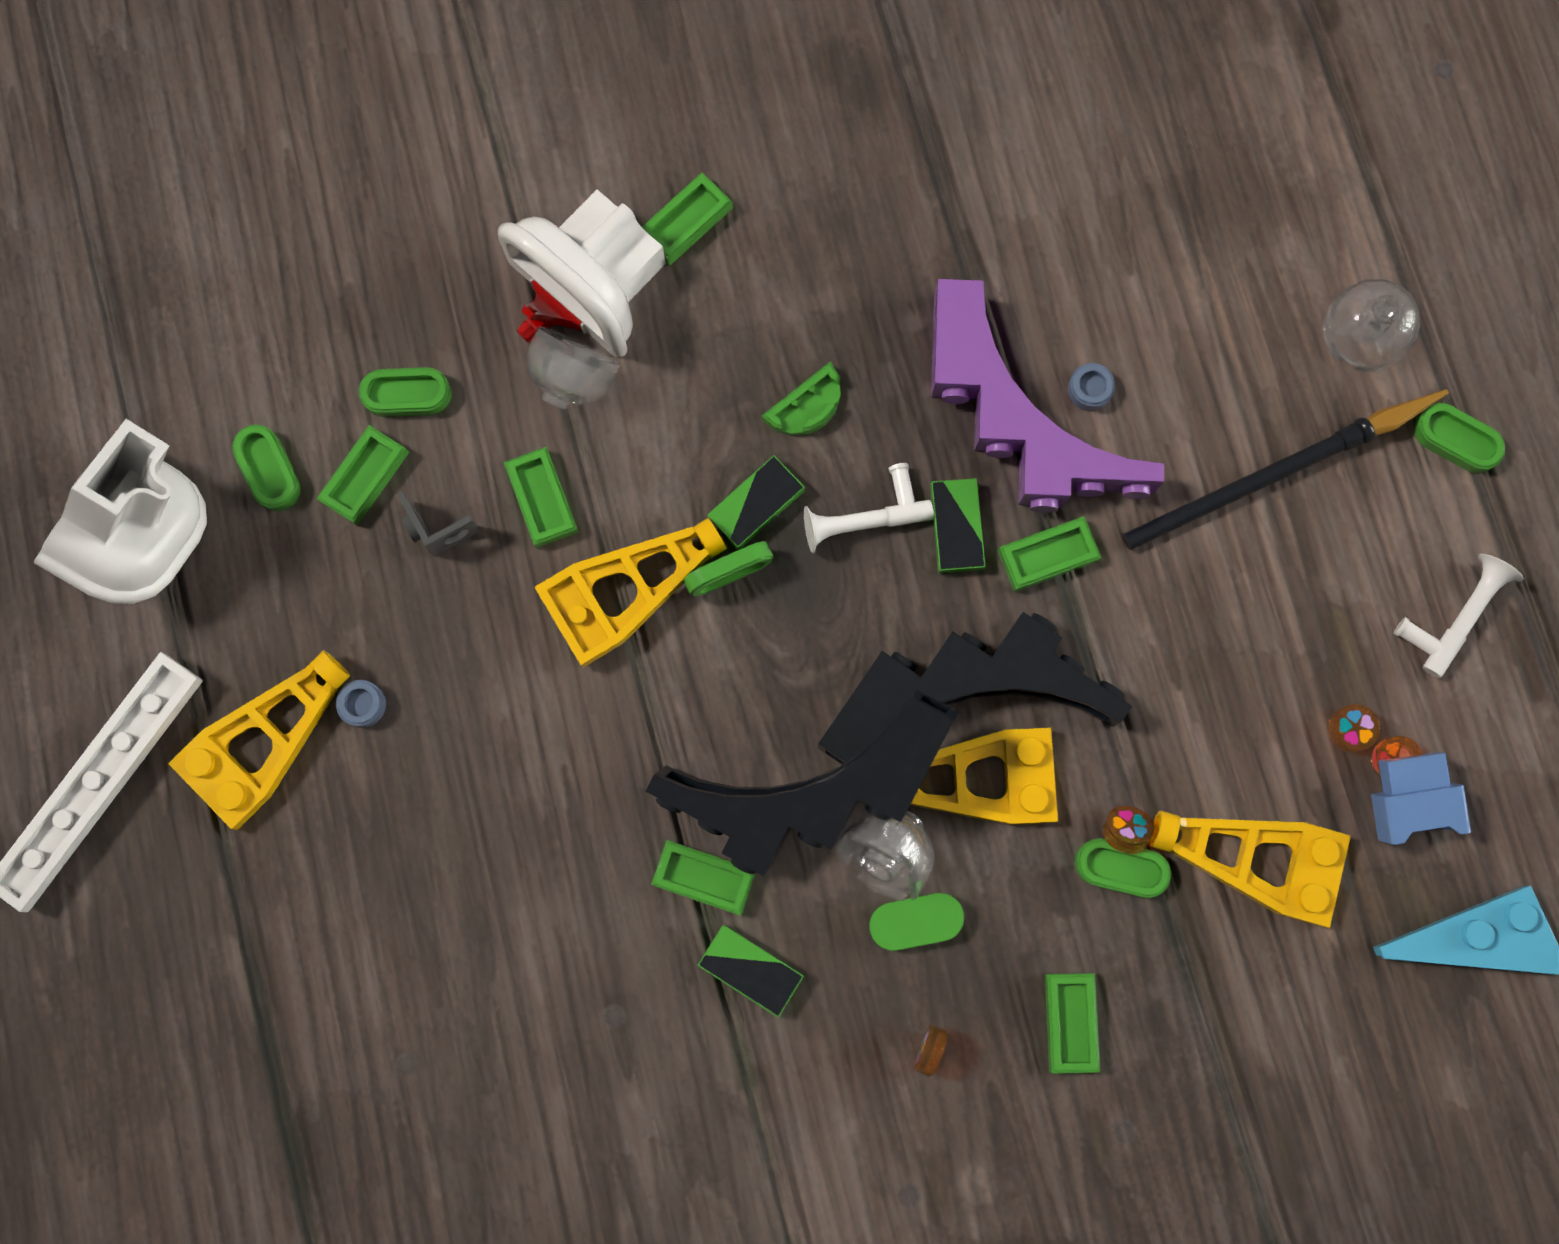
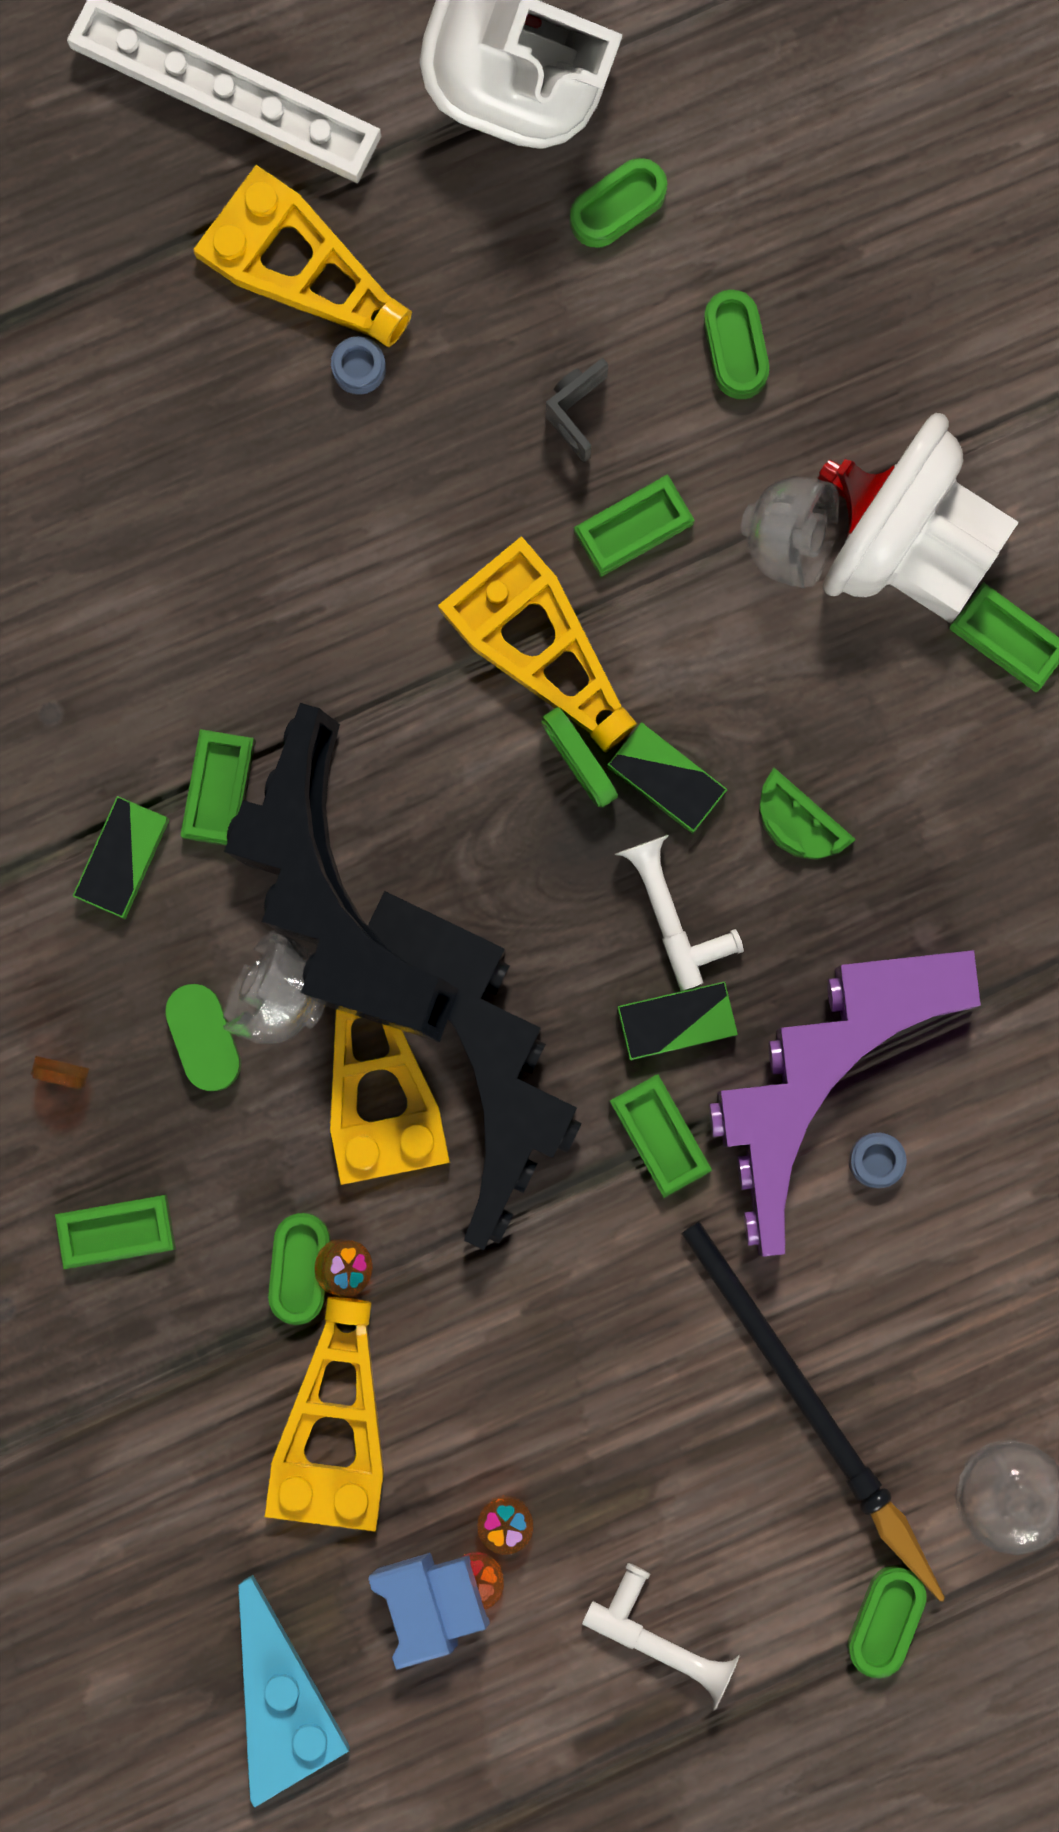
camera: 80 degrees right, 5 degrees up
bright green tile [316,425,409,526] -> none

